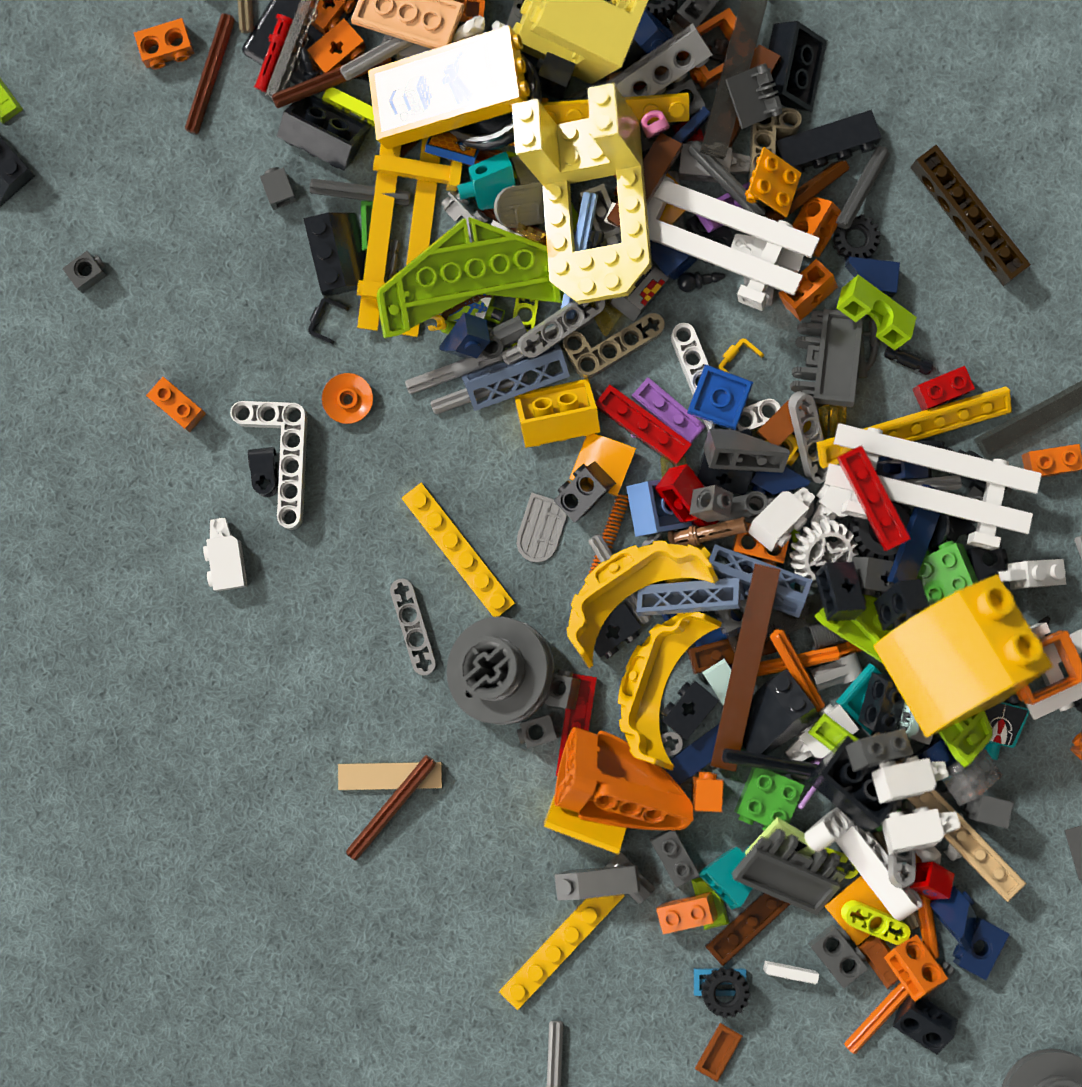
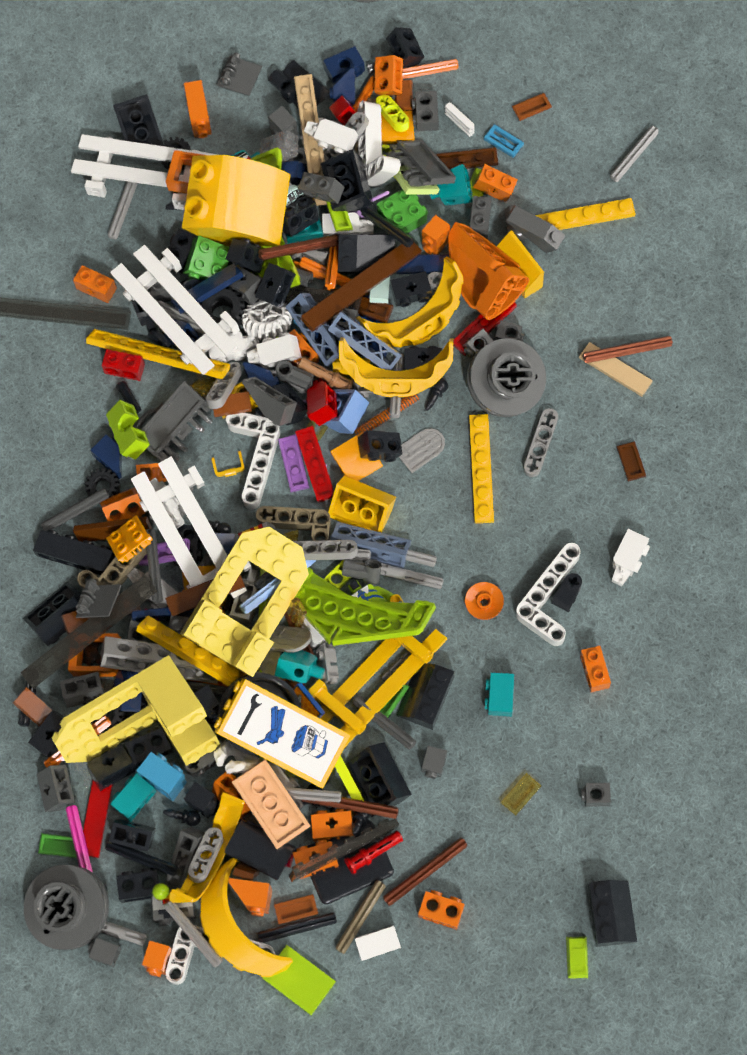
camera: 135 degrees left, 15 degrees down
black piece [308,297,349,345] -> none
dark blue slope [439,312,490,358] -> none
bright pink tile [641,110,670,139] -> none
blue tile [687,364,753,430] -> none
dark grey brick [690,485,733,522] -> none
black tyre [701,967,750,1018] -> none
red plate [837,445,910,551] -> none
white hinge [871,756,949,804] -> none
dark brown brick [910,144,1031,286] -> none
white hinge [999,559,1066,590] -> none
none -> copper axle [259,235,339,260]
none -> black panel [268,60,329,108]
none -> black bar [425,378,448,411]
none -> teal brick [485,673,514,717]
none -> clear yellow tile [501,773,541,816]
none -> reddish brown tile [616,441,646,482]

